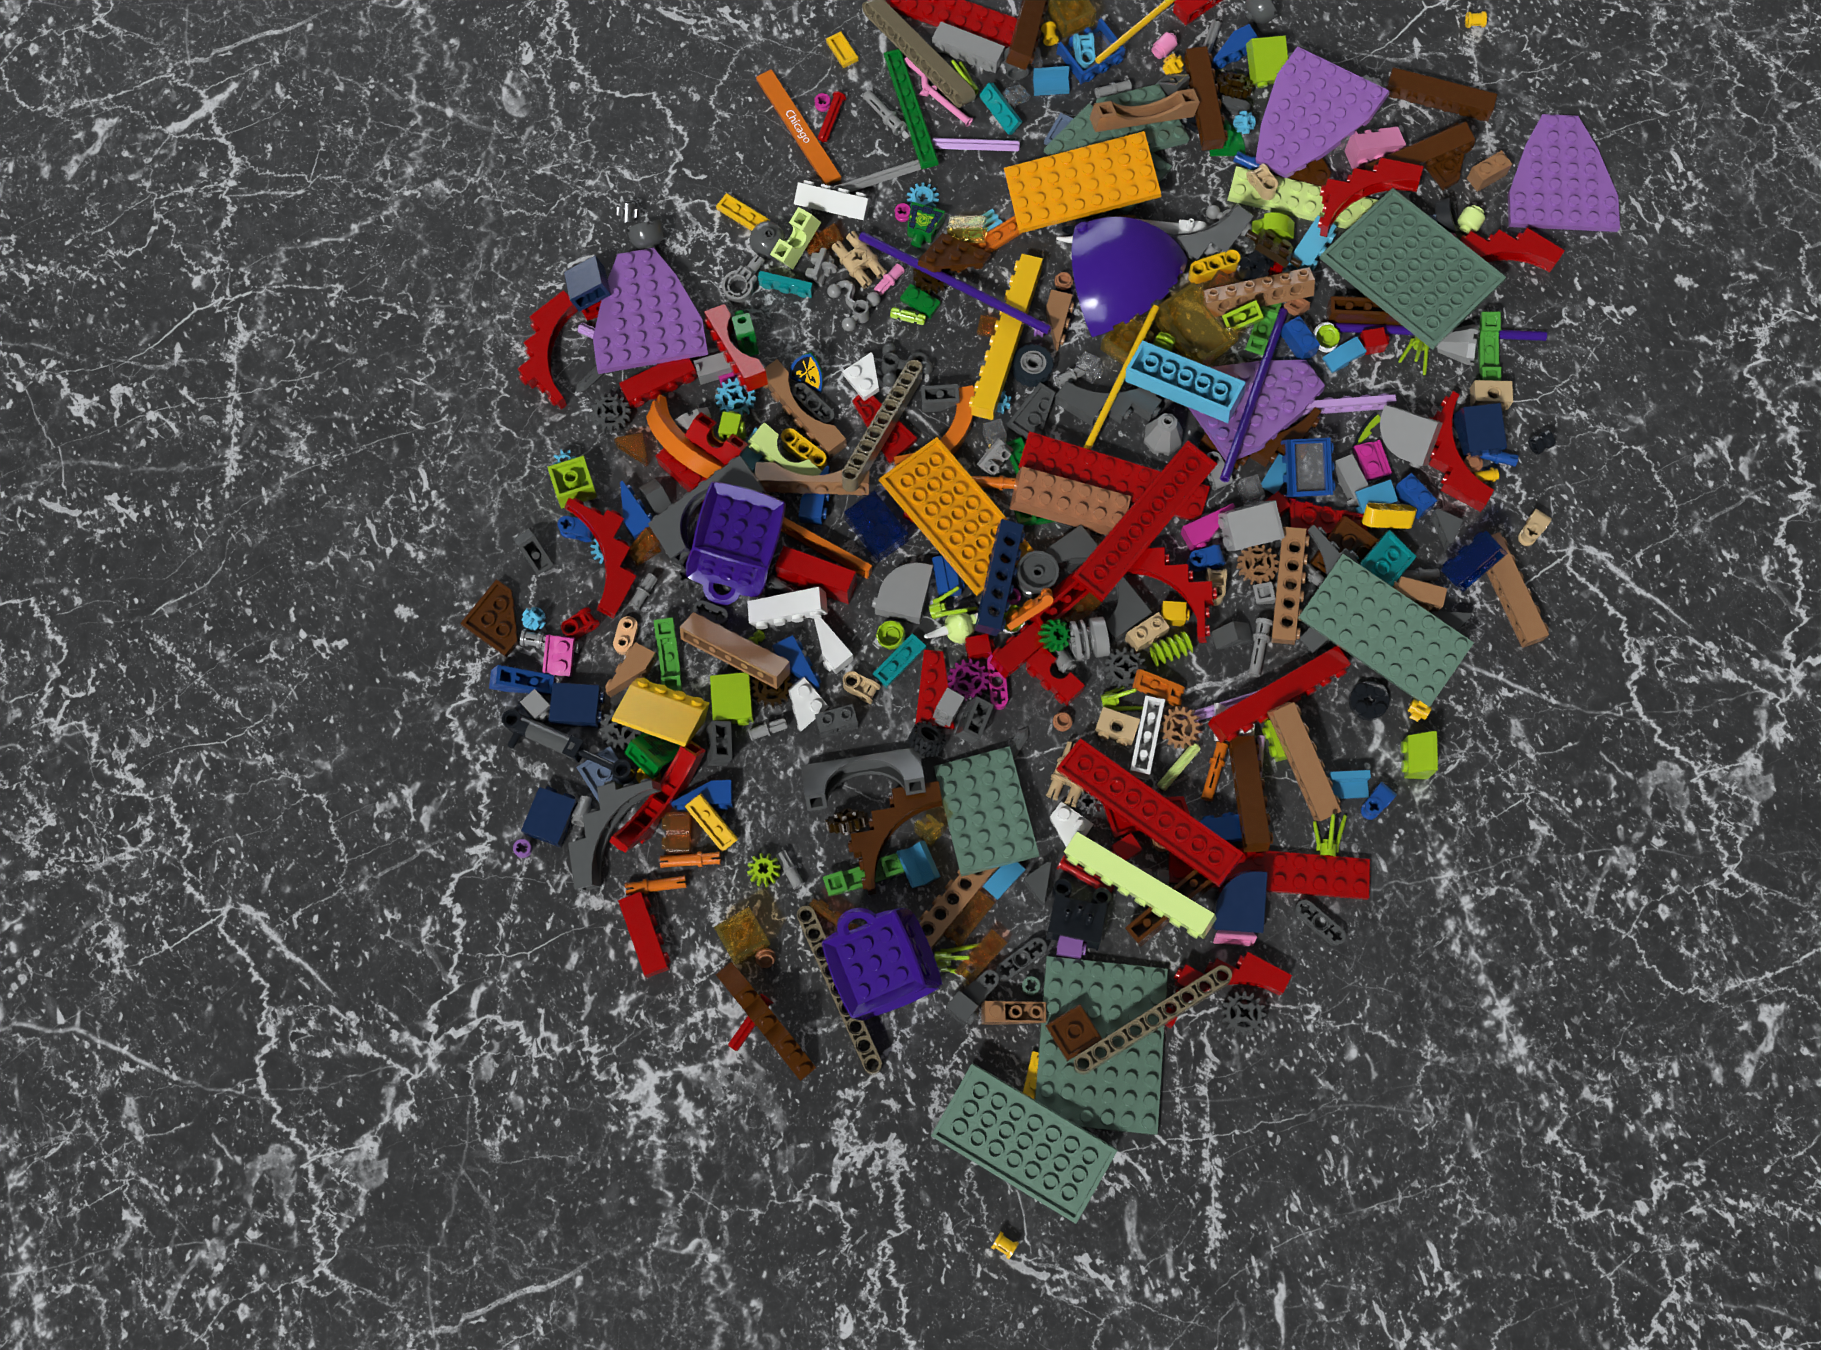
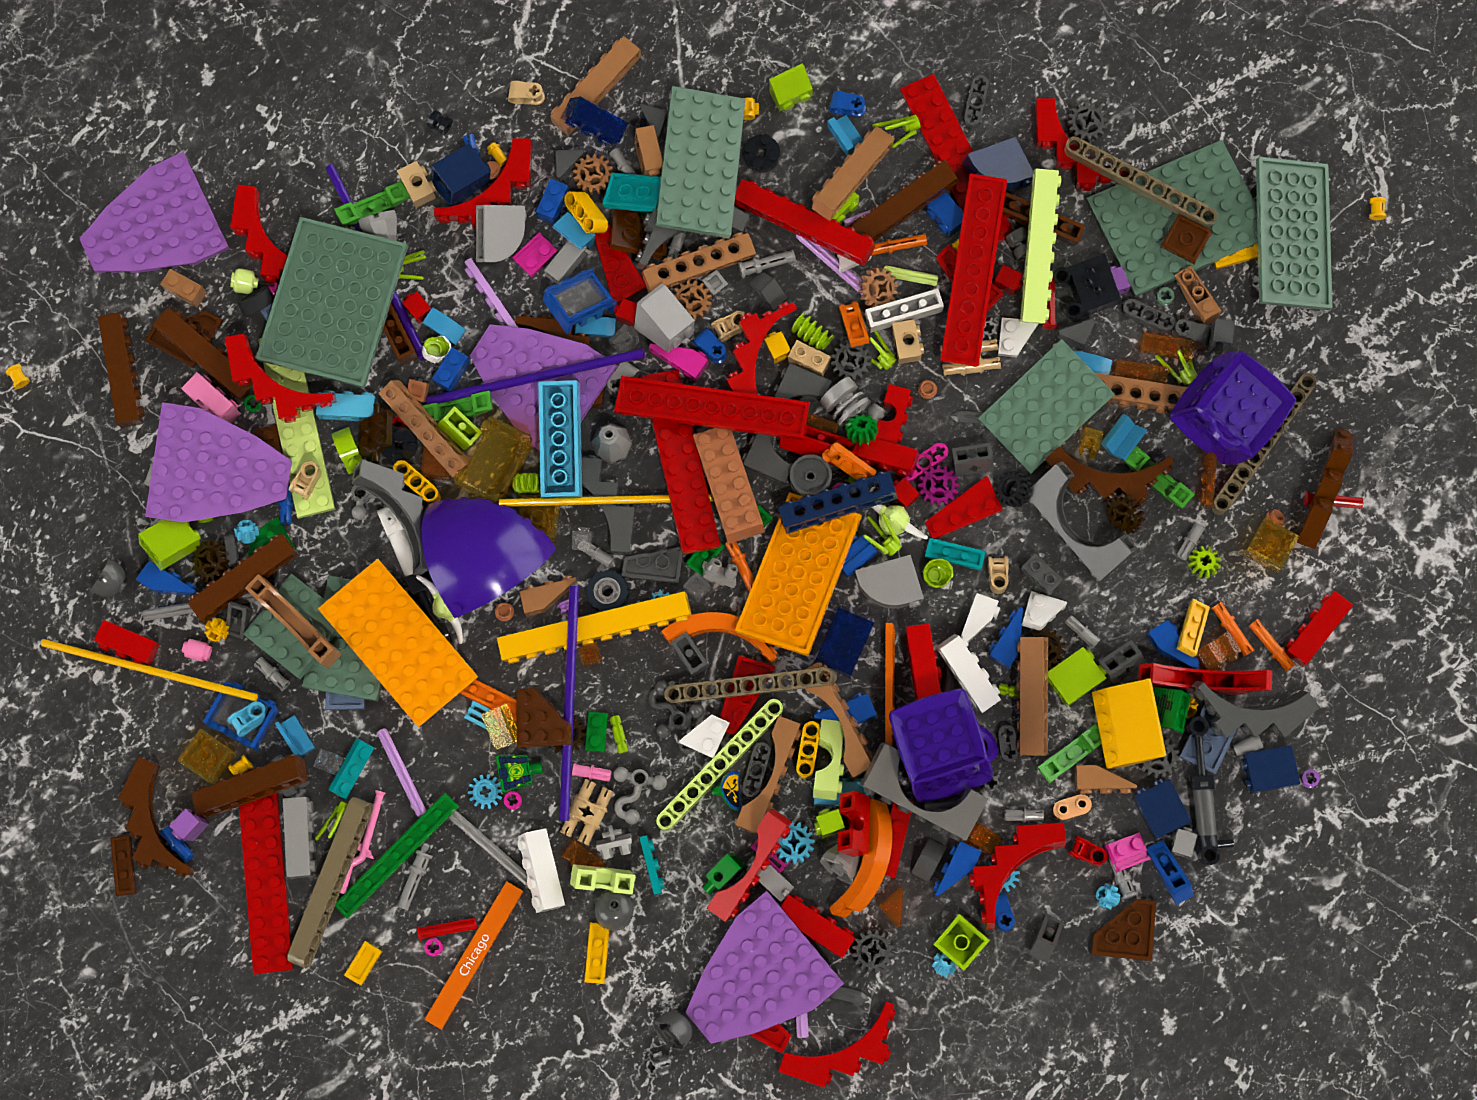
camera: 115 degrees left, 5 degrees up
dark blue brick [564,255,611,312] -> none
light grey pin [722,254,765,303] -> none
light grey brick [933,688,965,727] -> none
bright pink tile [1213,930,1257,946] -> none
sticker [1352,412,1381,448] -> none
none -> medium nougat gear [573,154,613,195]
none -> yellowish green beam [656,699,783,831]

